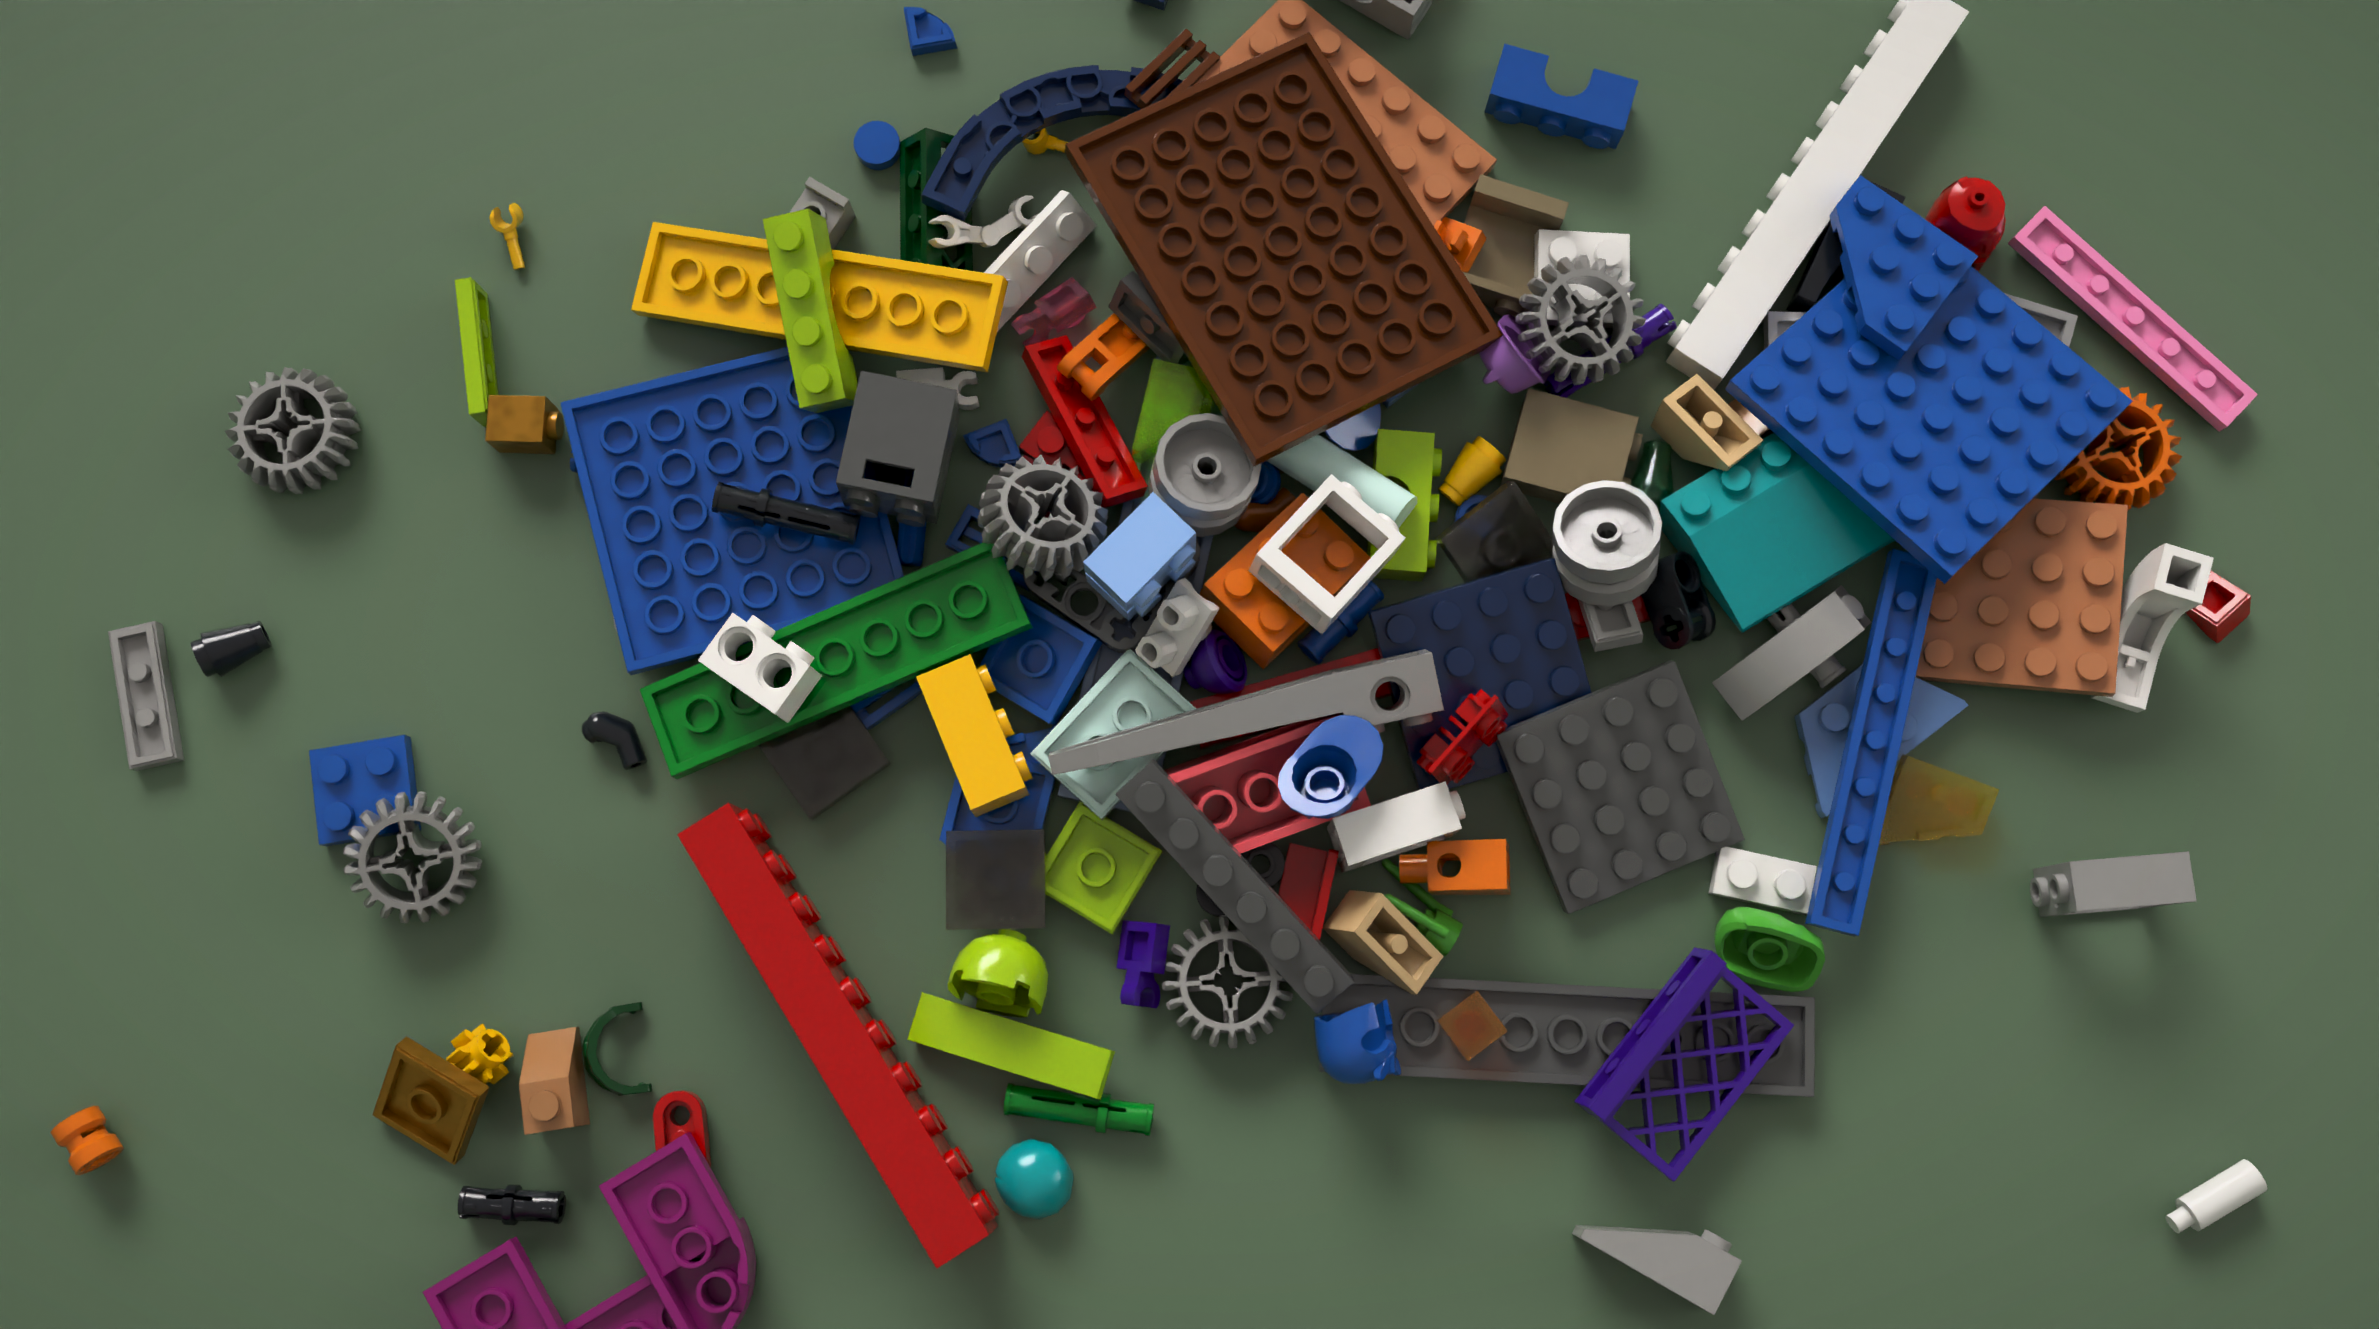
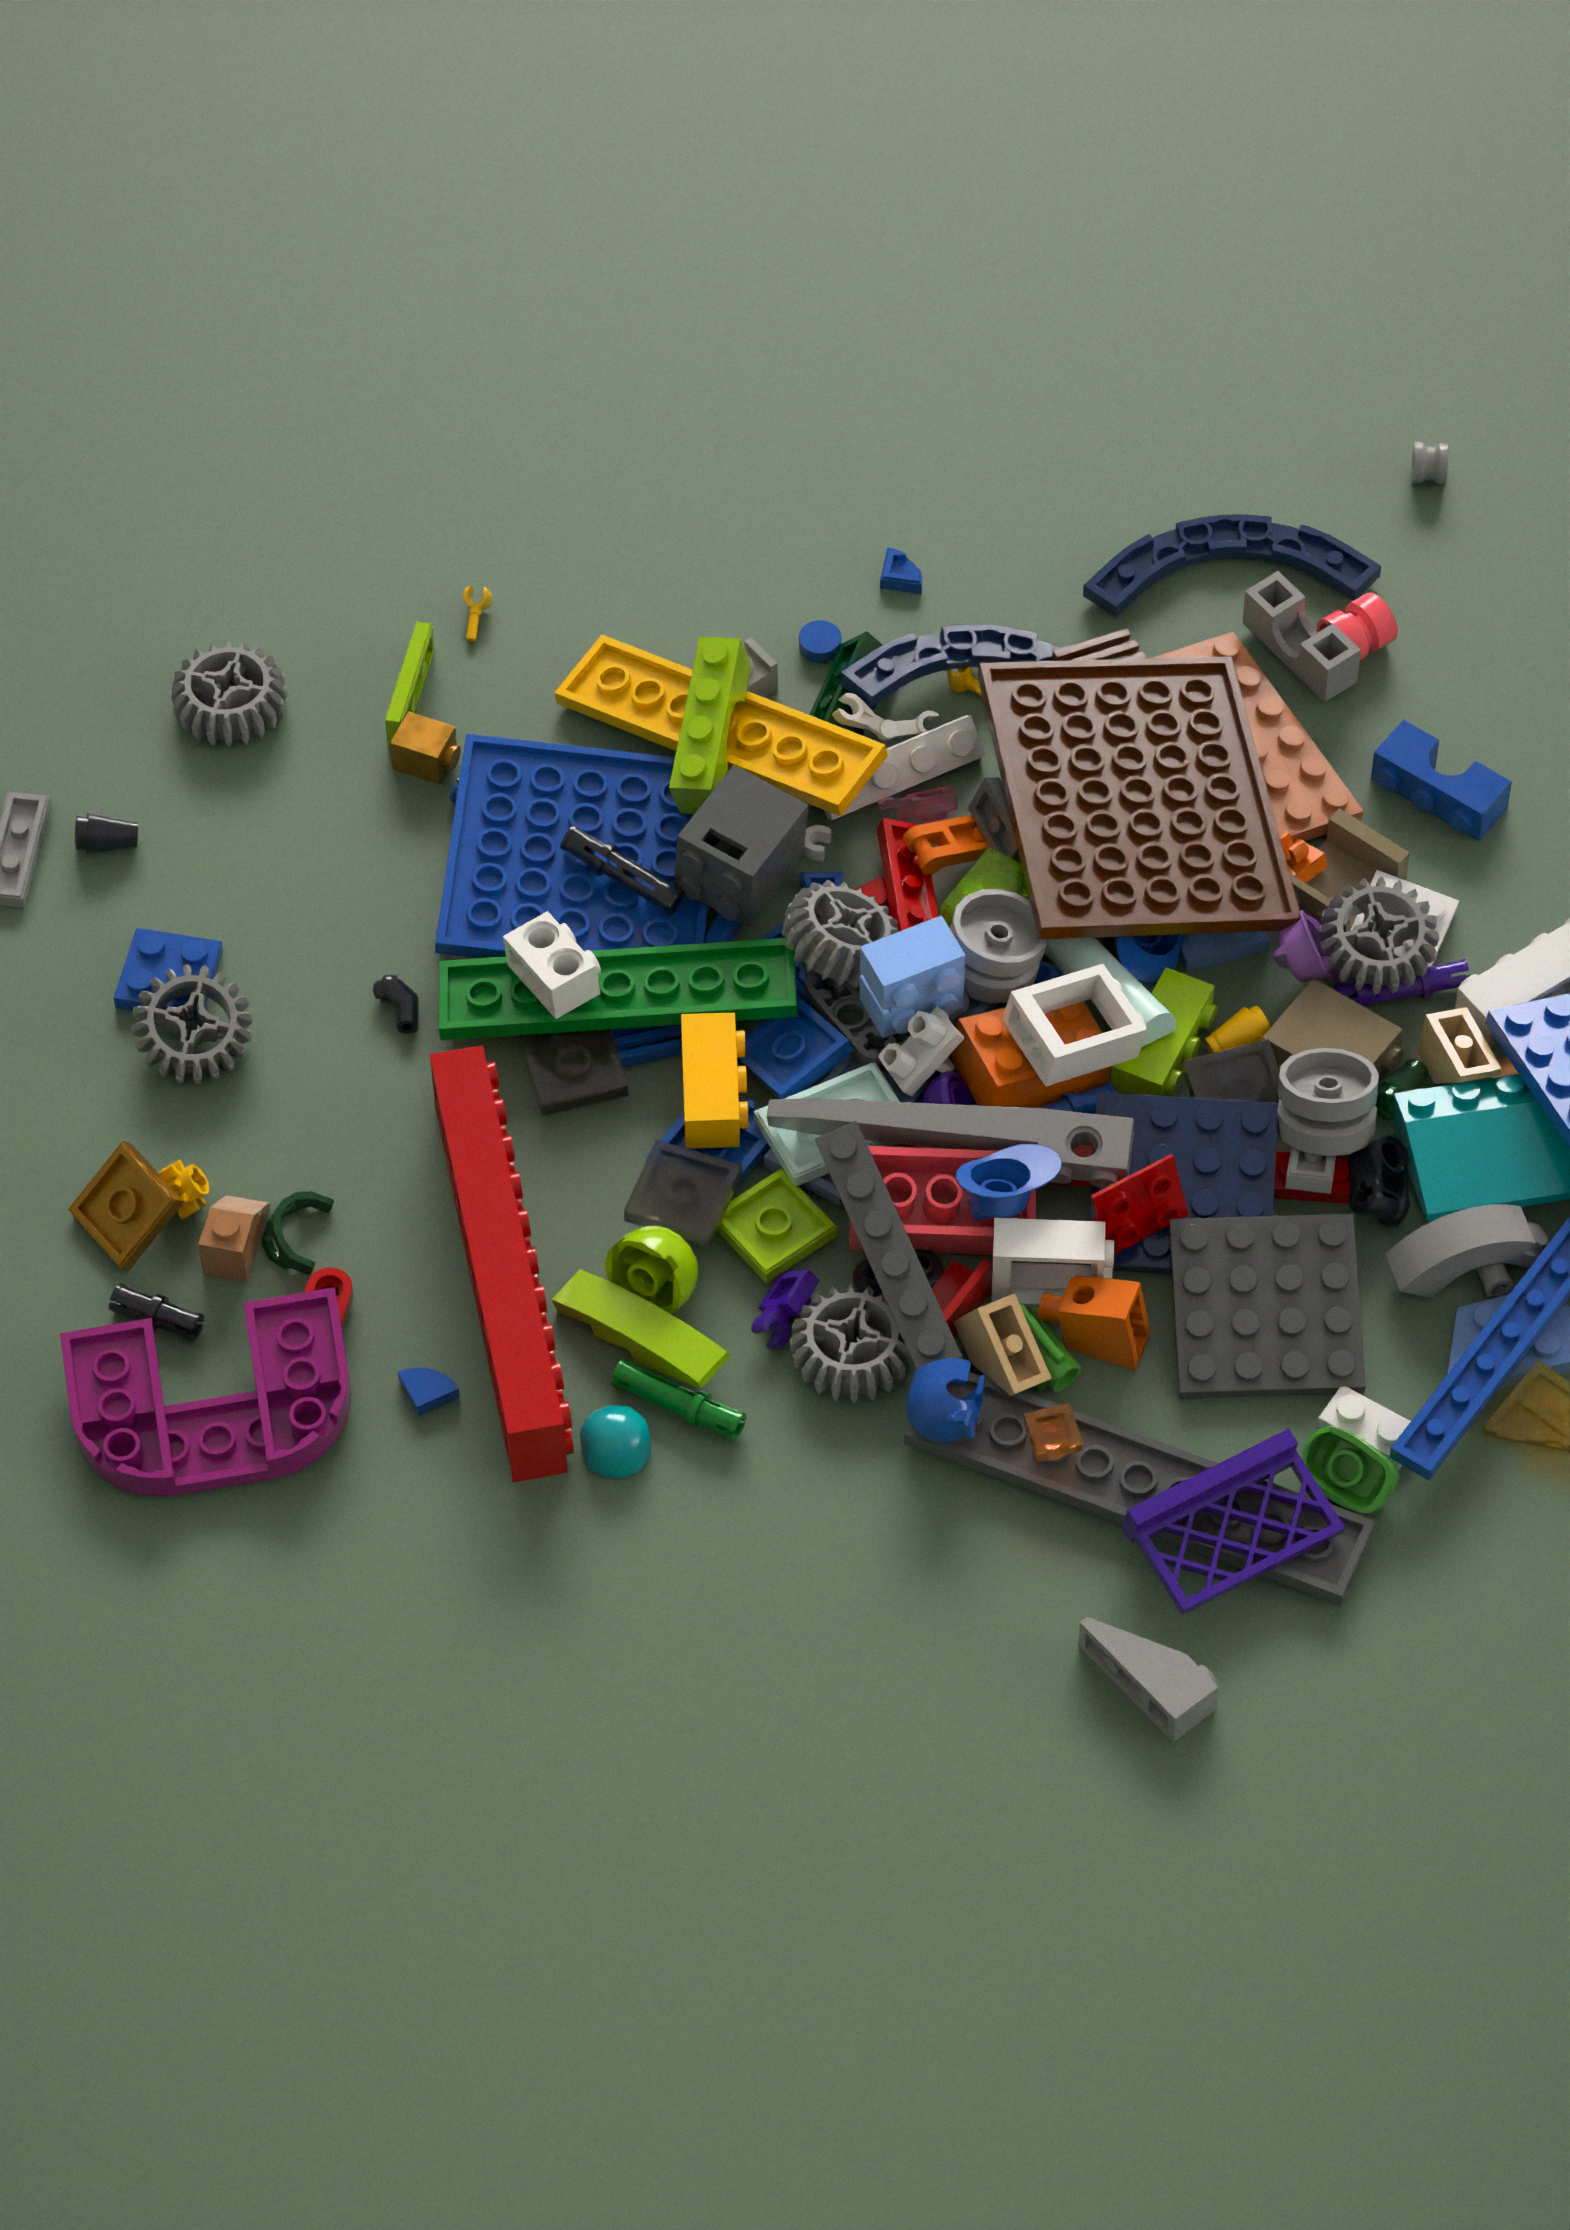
camera: 20 degrees right, 25 degrees down
none -> blue tile [398,1368,460,1415]

